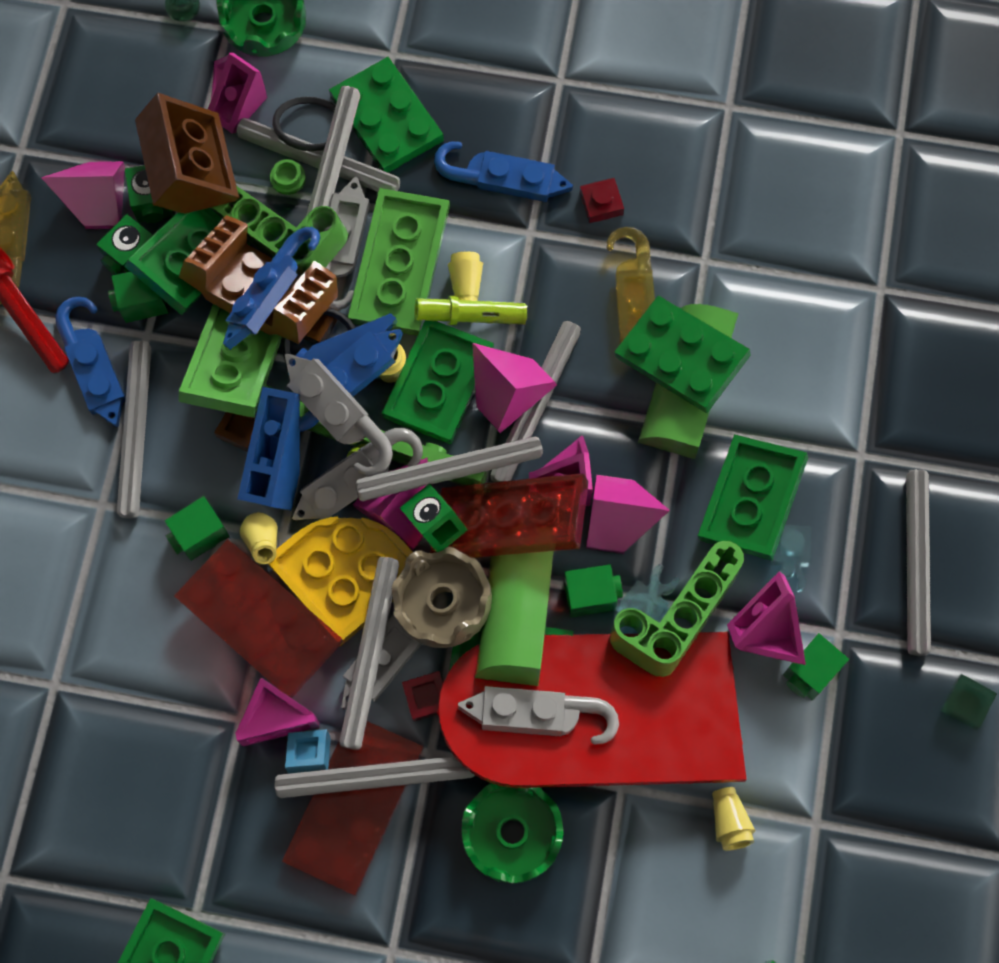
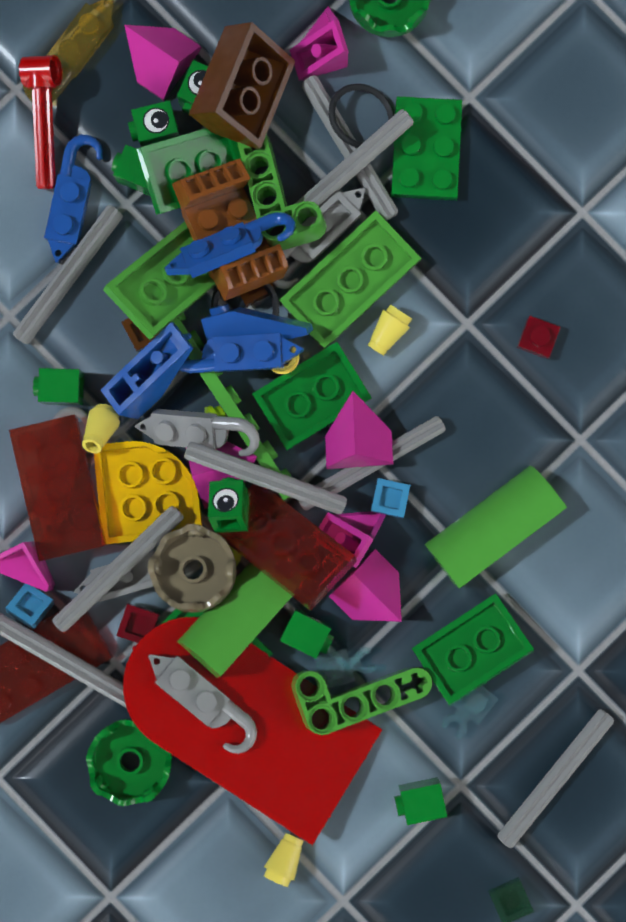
camera: 35 degrees right, 15 degrees up
bright green plate [270,159,306,195] -> none
light grey plate [285,354,393,476] -> none
lime pin [414,296,527,325] -> none
blue plate [434,141,573,202] -> none
clear yellow plate [606,227,655,344] -> none
green plate [614,295,751,413] -> none
dark pink slope [727,572,806,665] -> none
none -> dark azure plate [371,478,411,519]

